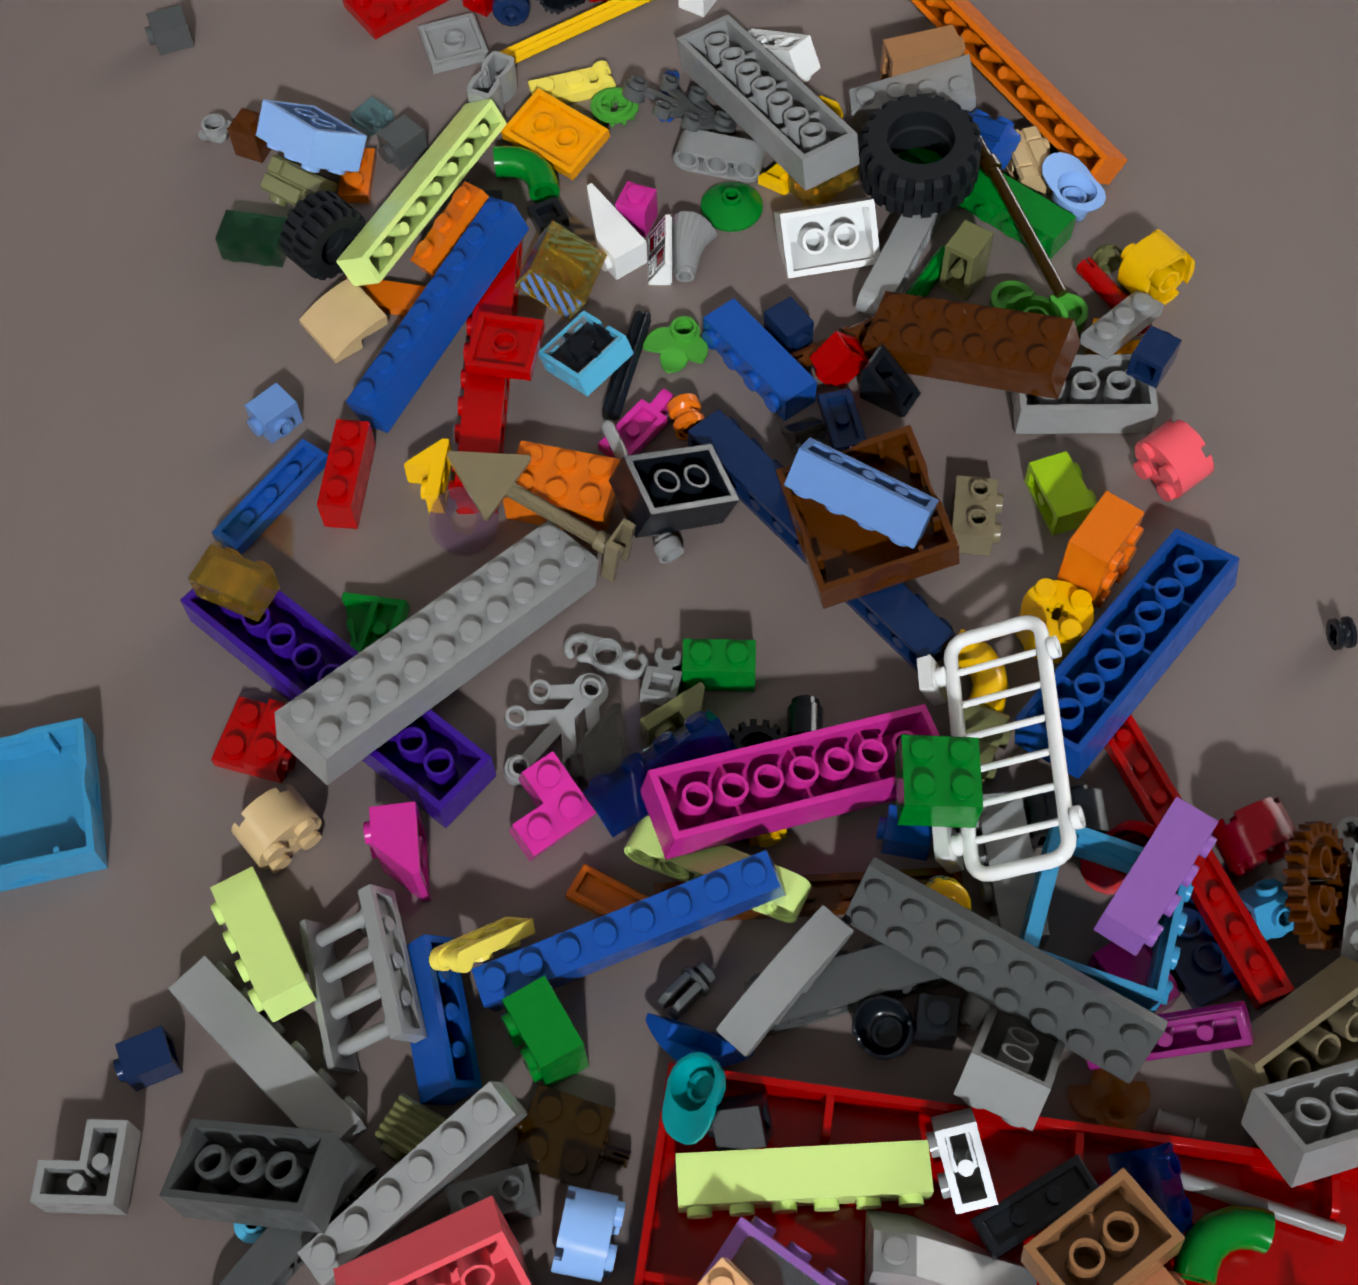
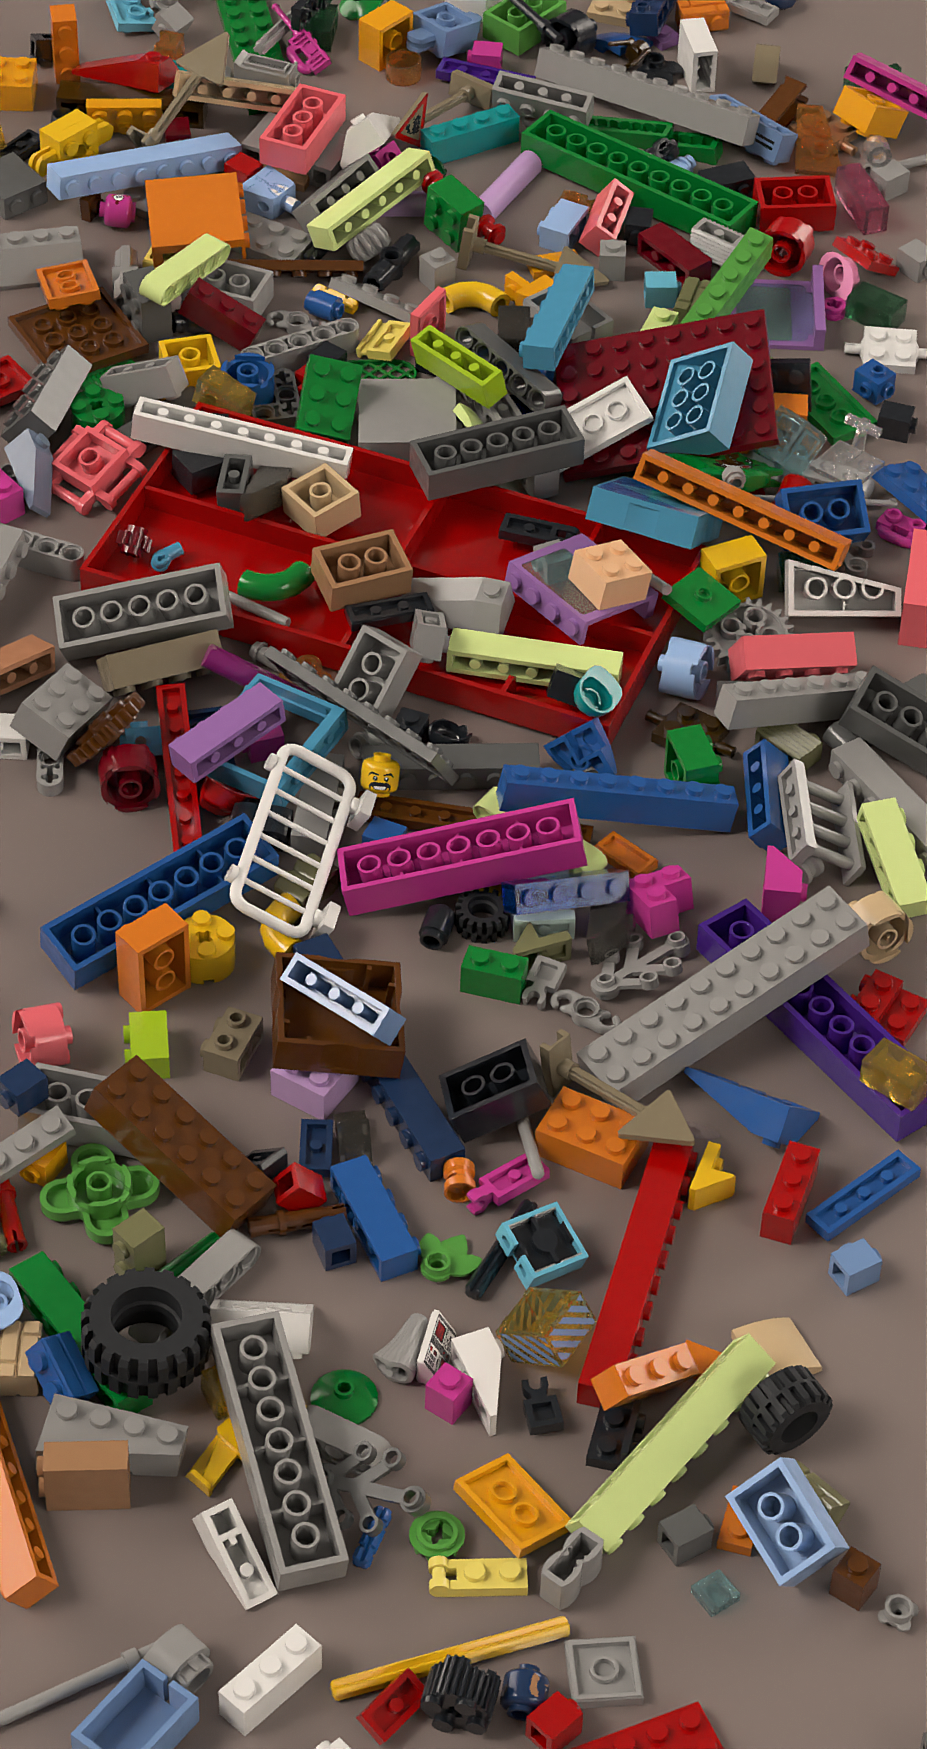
camera: 170 degrees left, 15 degrees down
clear green brick [215,210,287,267] -> none
green wing [342,592,410,653] -> none
blue brick [345,196,529,433] -> none
light yellow plate [429,917,535,973] -> none
red plate [464,311,545,381] -> none
green cylinder [493,146,560,203] -> none
light grey slope [715,905,855,1057] -> none
green brick [895,734,984,828] -> none
dark brown bar [980,136,1068,298] -> none
clear blue bracket [1107,1142,1193,1233] -> none
none -> blue wedge [684,1066,820,1149]

